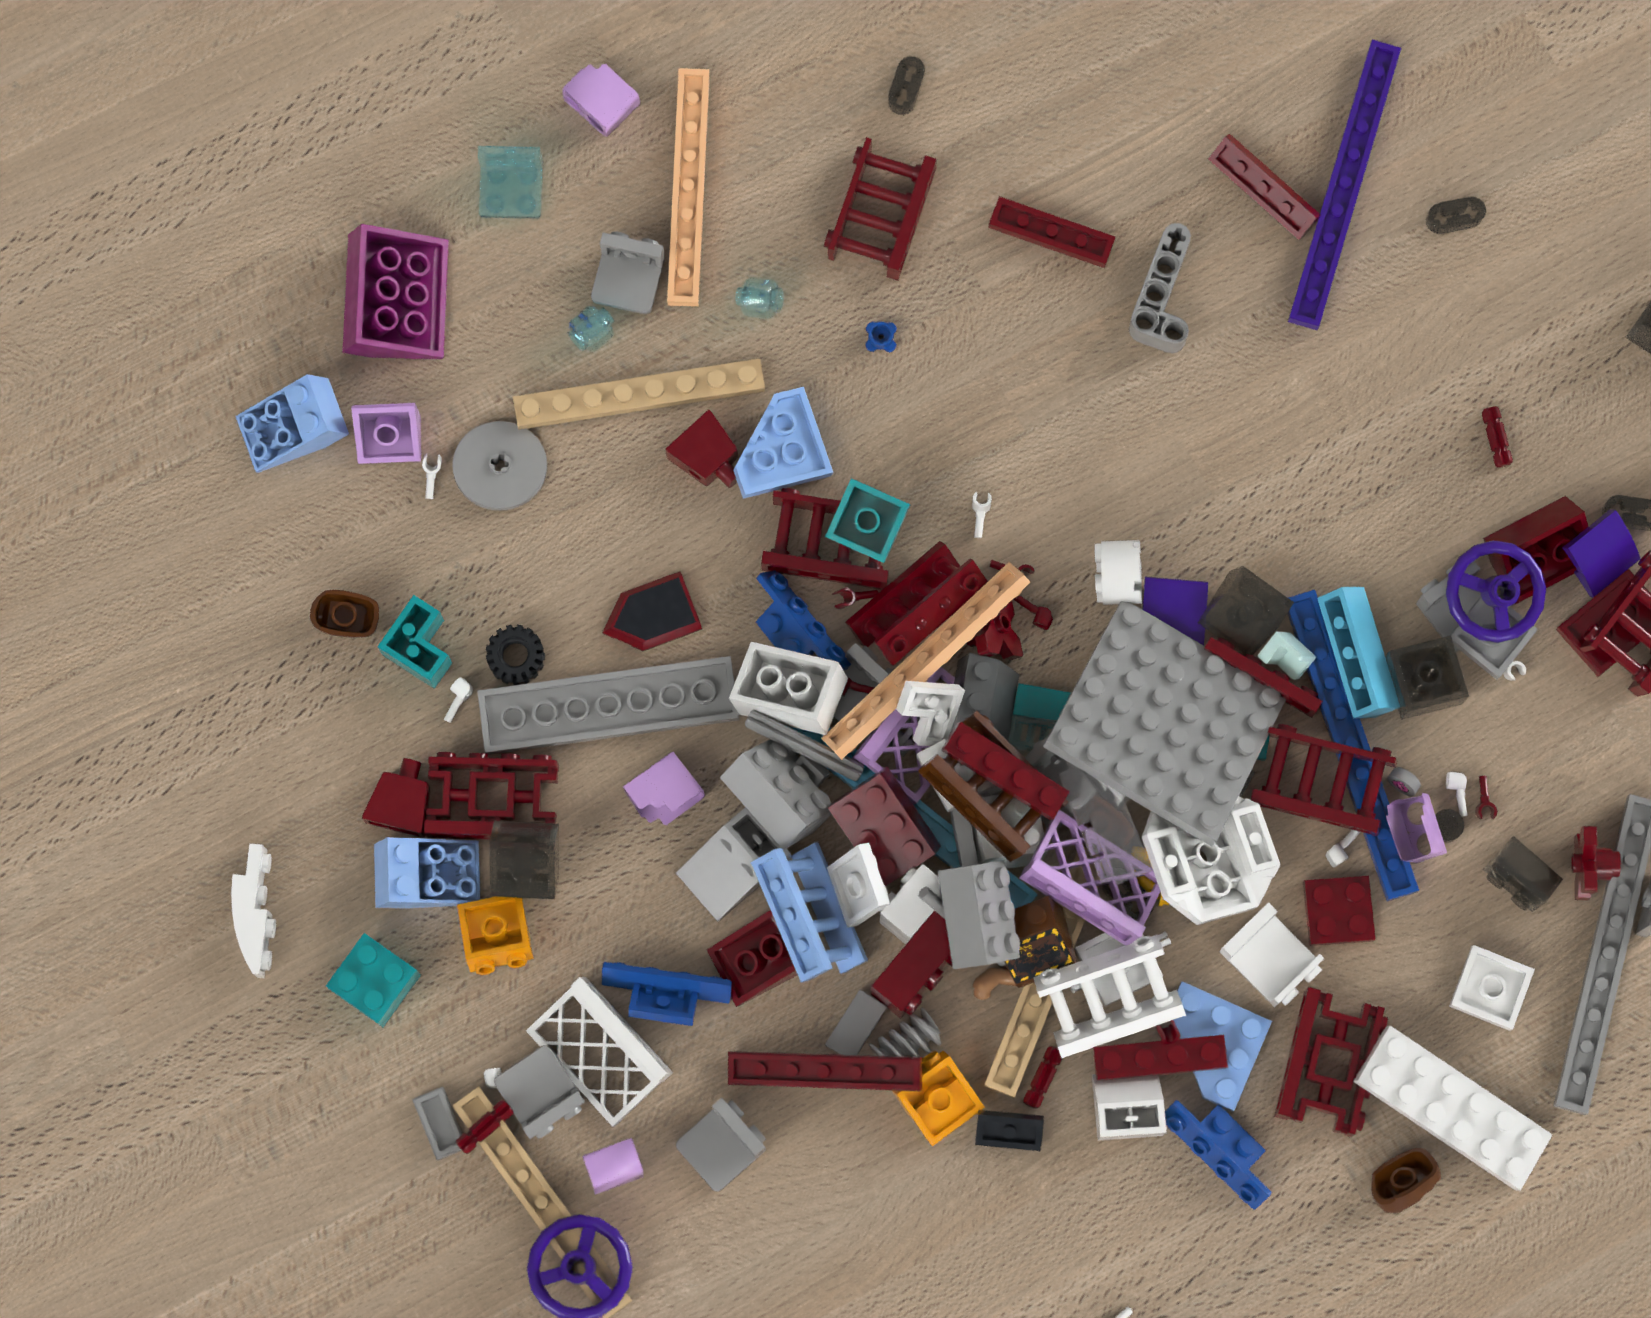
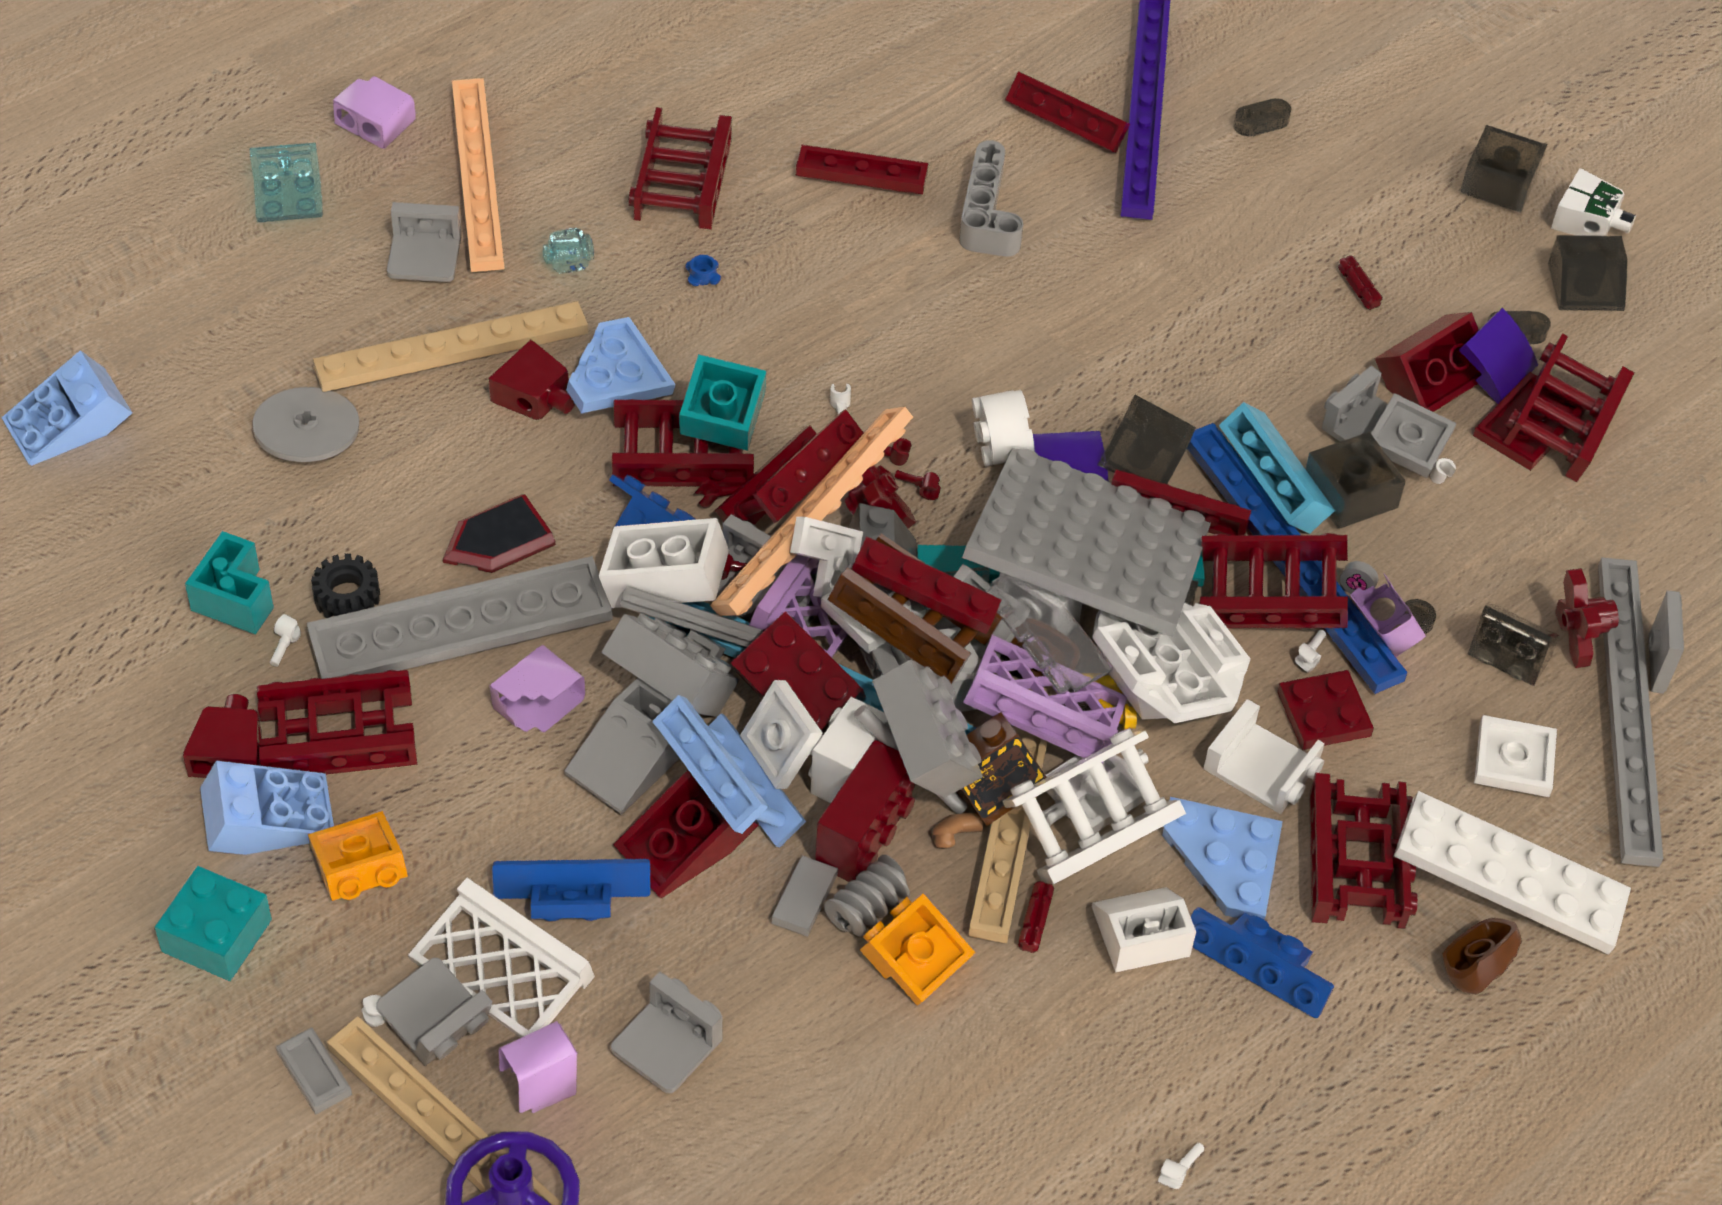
camera: 15 degrees left, 25 degrees down
white slope [231,844,276,978] -> none
reddish brown piece [310,590,379,638] -> none
magenta slope [342,224,449,359] -> none
lavender slope [351,403,421,464] -> none
white hand [422,454,442,499] -> none
dark red axle [456,1100,513,1154] -> none
clear smoke brick [489,821,559,899] -> none
clear light blue head [567,306,615,352] -> none
dark red tile [728,1051,922,1091] -> none
clear smoke beam [888,56,925,115] -> none
black plate [975,1110,1044,1151] -> none
dark red plate [1093,1035,1228,1081] -> none
dark red hand [1156,1020,1180,1044] -> none
light aqua panel [1258,631,1316,680] -> none
dark purple piece [1446,540,1546,643] -> none
white hand [1446,772,1468,817] -> none
dark red hand [1475,776,1498,819] -> none

